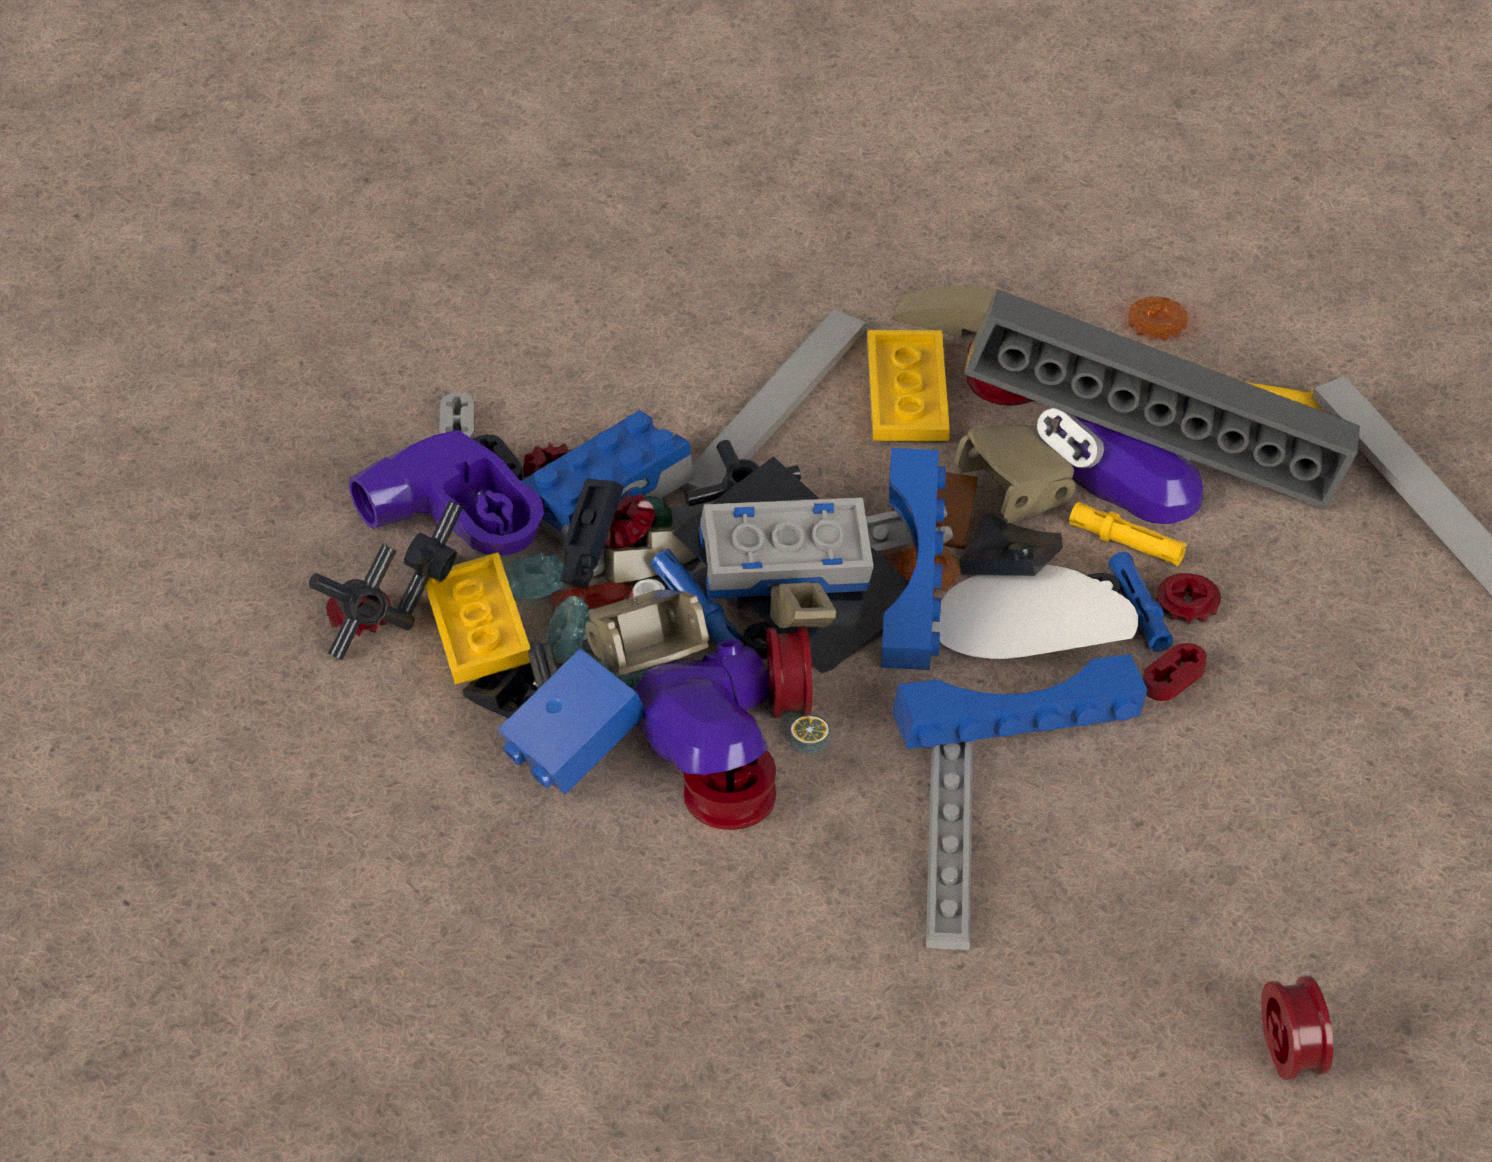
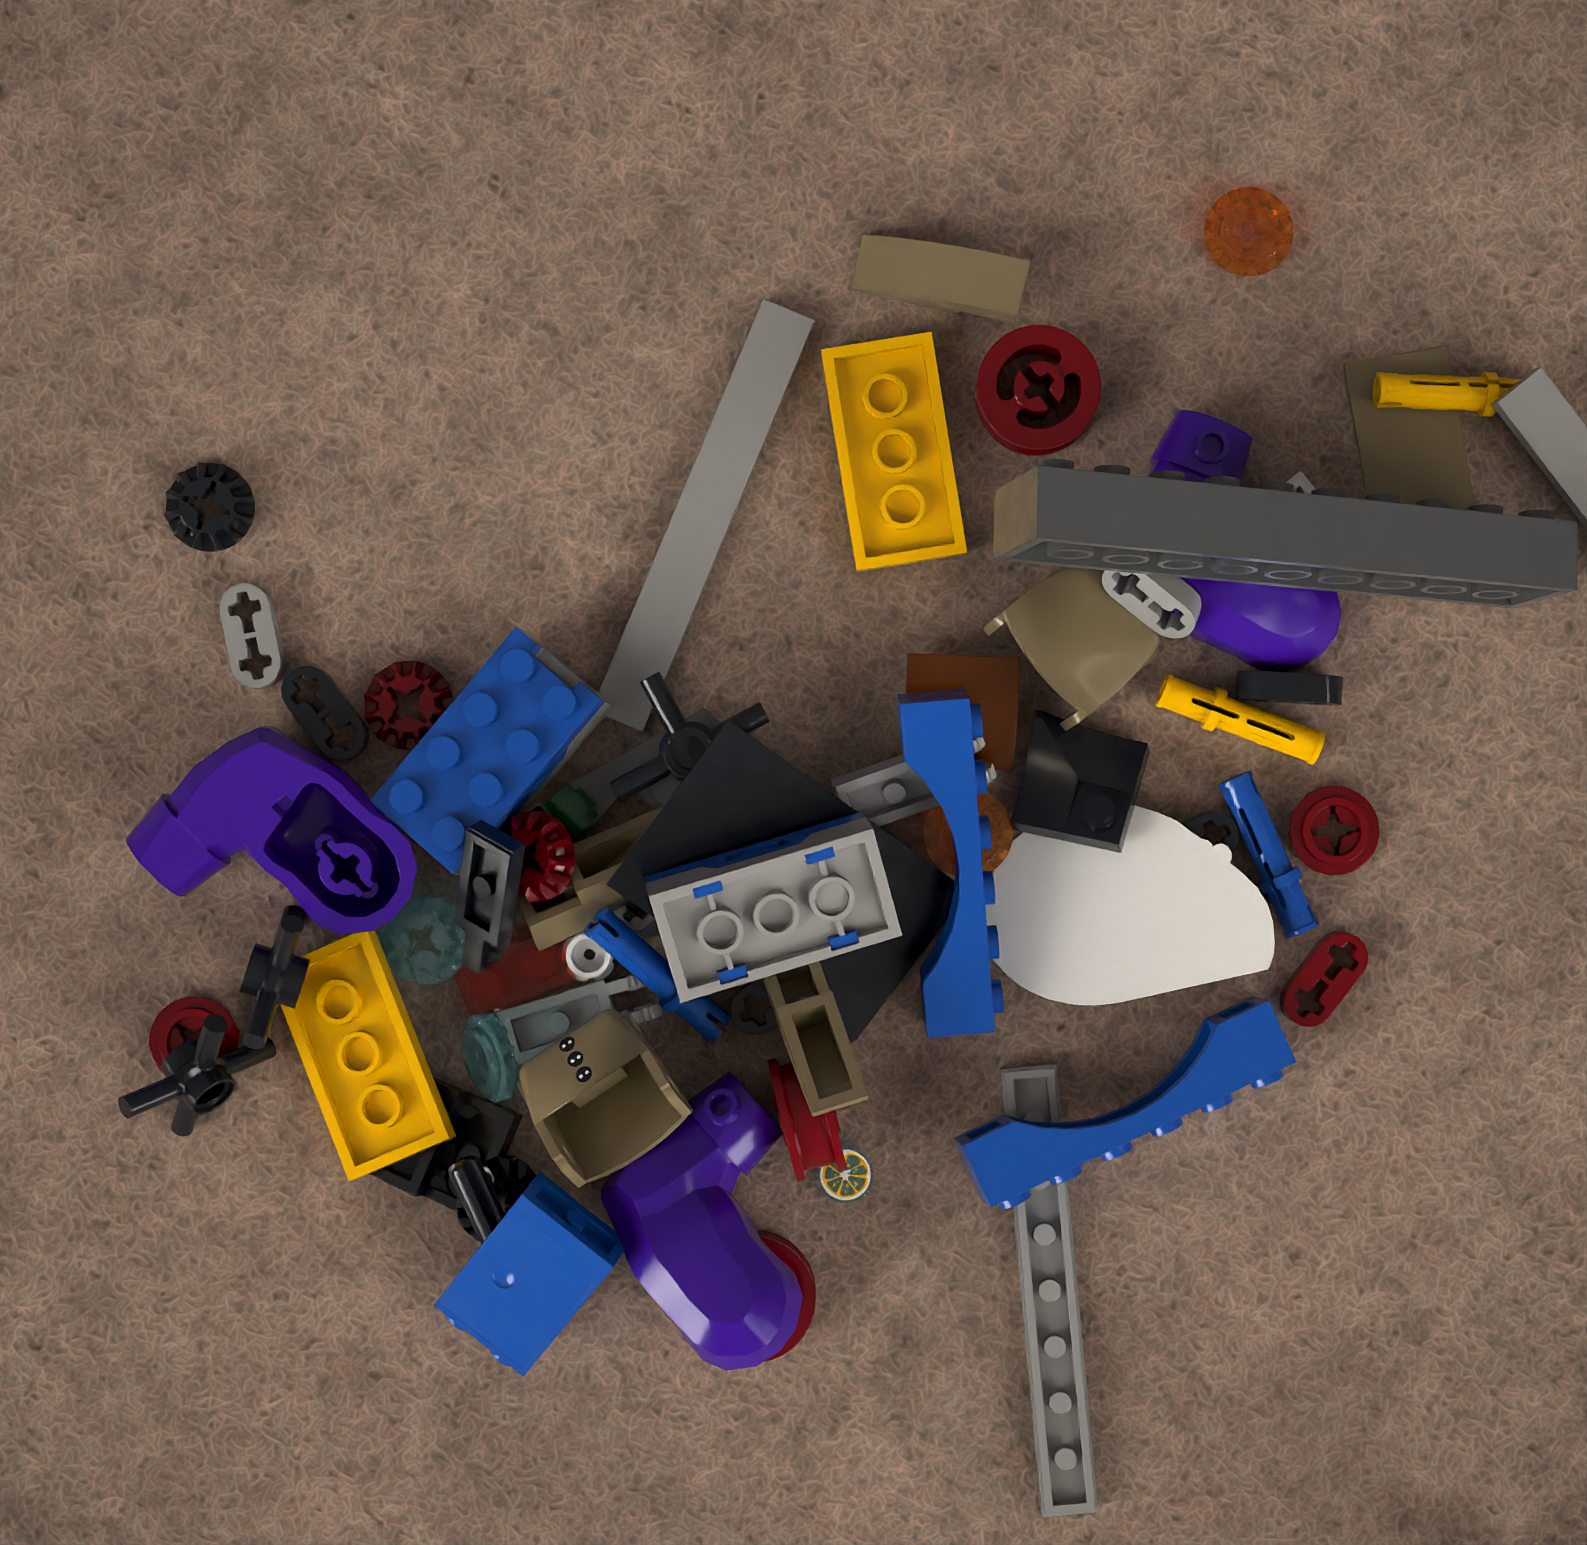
camera: 10 degrees left, 45 degrees up
none -> black gear [164,462,255,552]
none -> black beam [1235,671,1343,706]

